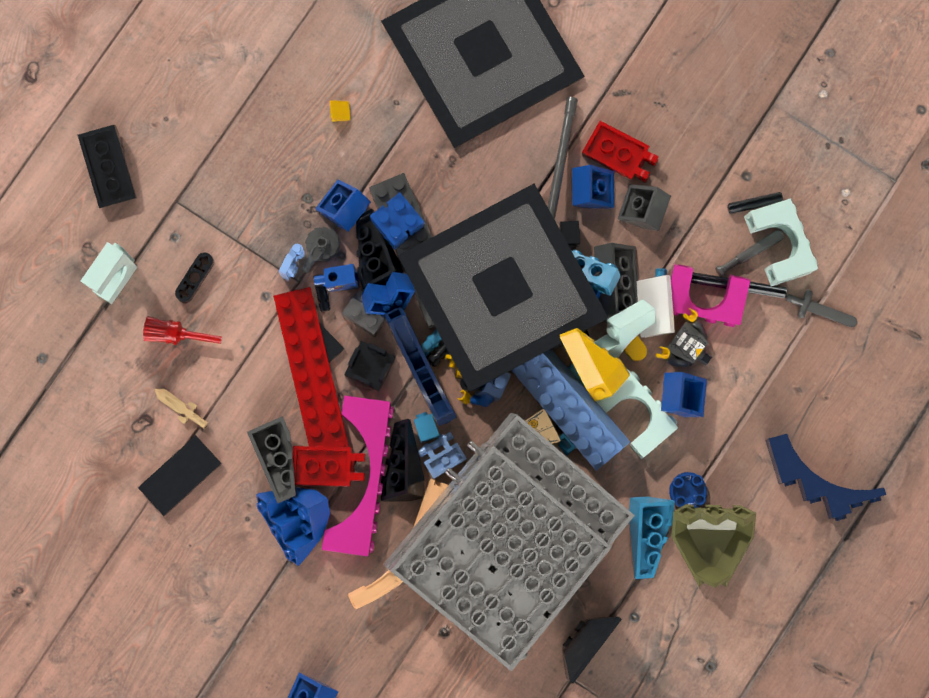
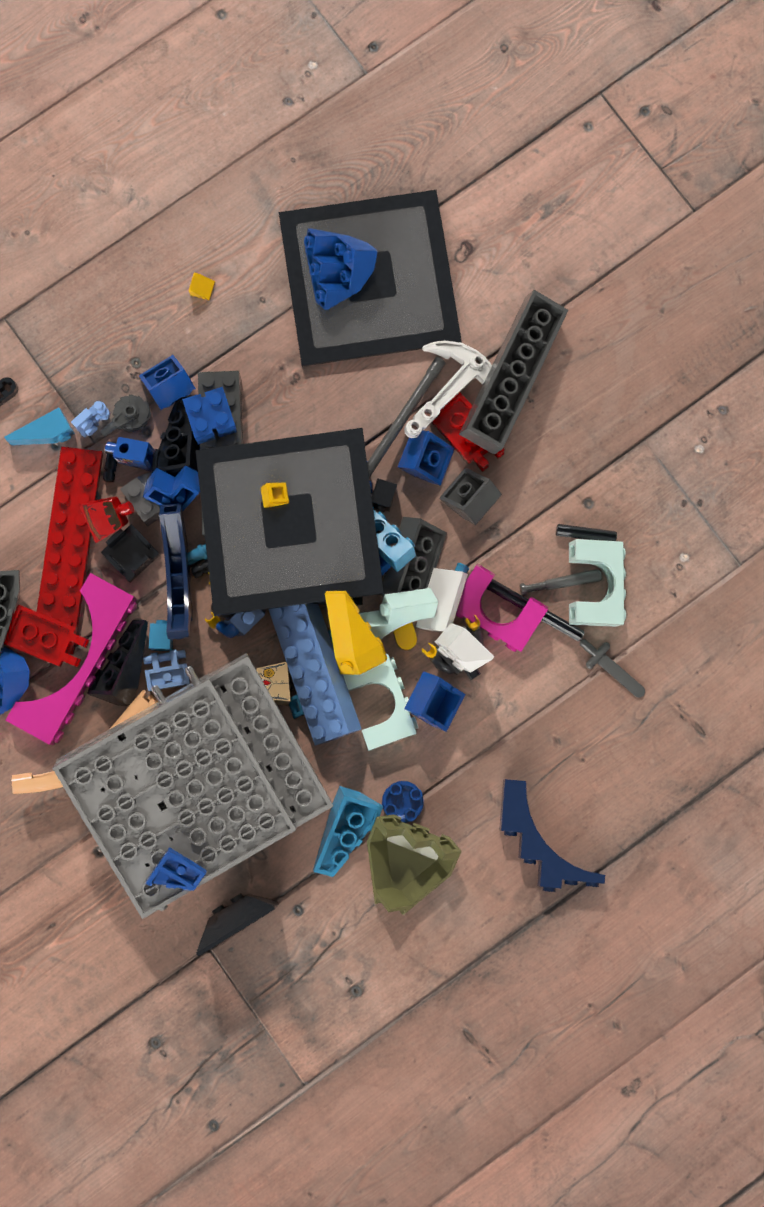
camera: 20 degrees right, 0 degrees up
none -> dark azure slope [4,408,75,445]
none -> red torso [79,496,134,543]
none -> blue wing [145,847,207,891]
none -> yellow slope [261,483,289,508]
none -> blue brick [304,229,378,310]
none -> white piece [404,341,492,438]
none -> white slope [435,623,495,673]
none -> dark grey brick [459,290,569,454]

